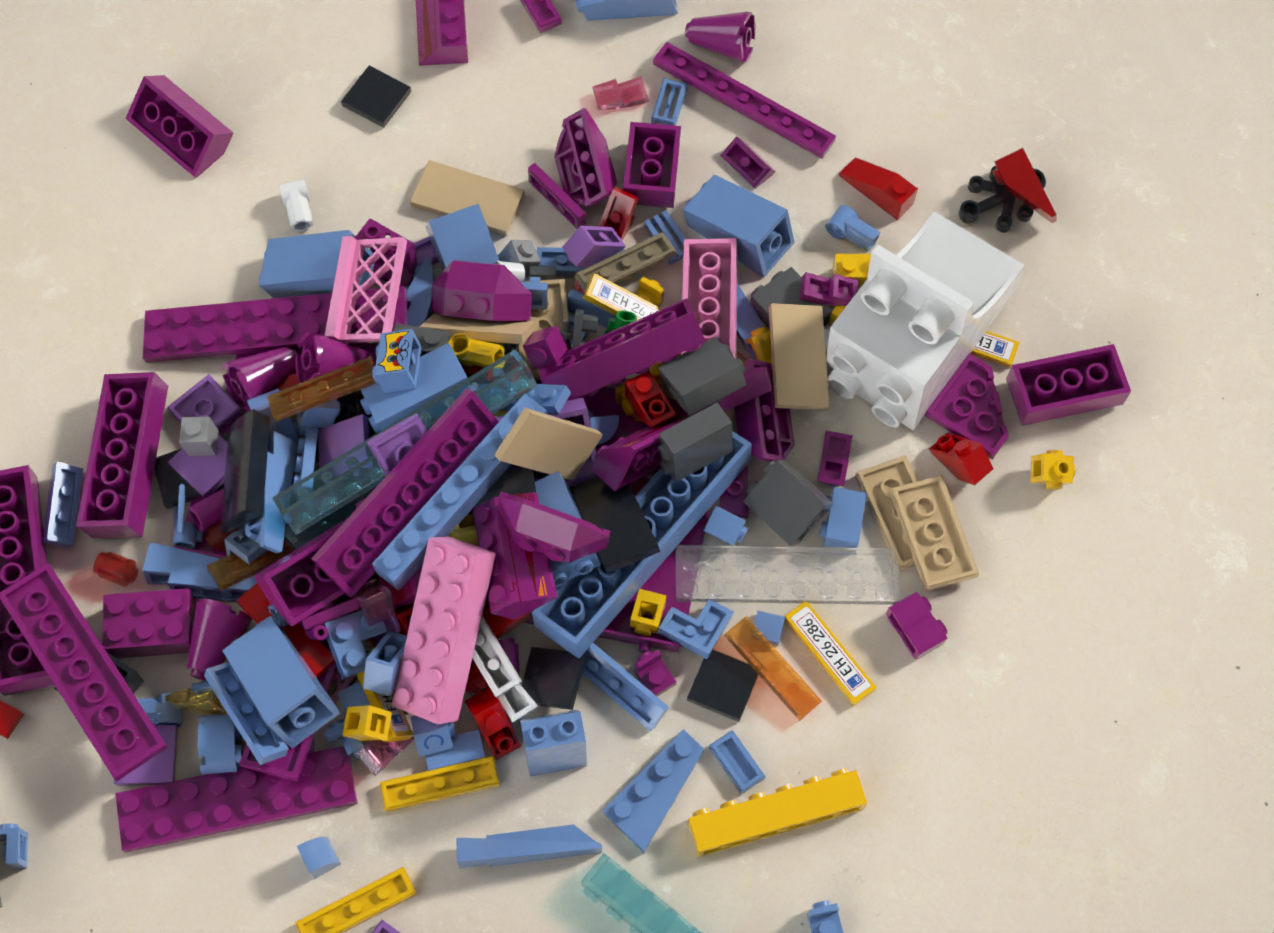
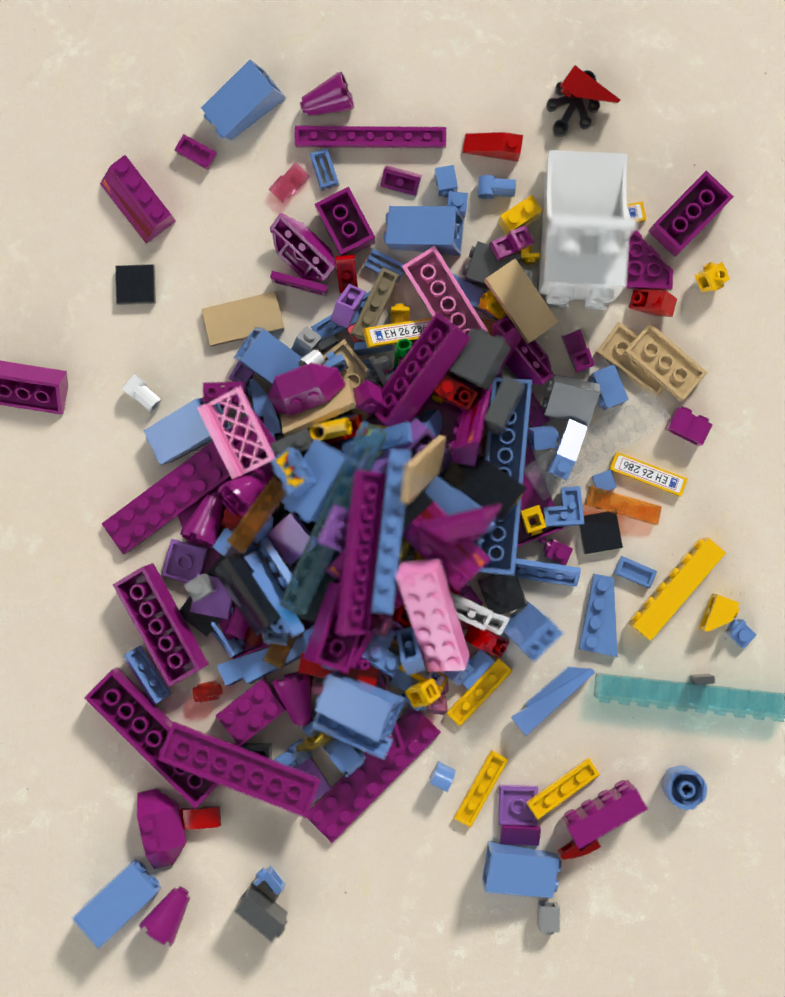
camera: 30 degrees left, 20 degrees up
none -> medium blue brick [434,165,458,197]
none -> medium blue brick [447,191,468,219]
none -> slope [546,419,587,480]
none -> yellow slope [699,593,739,632]

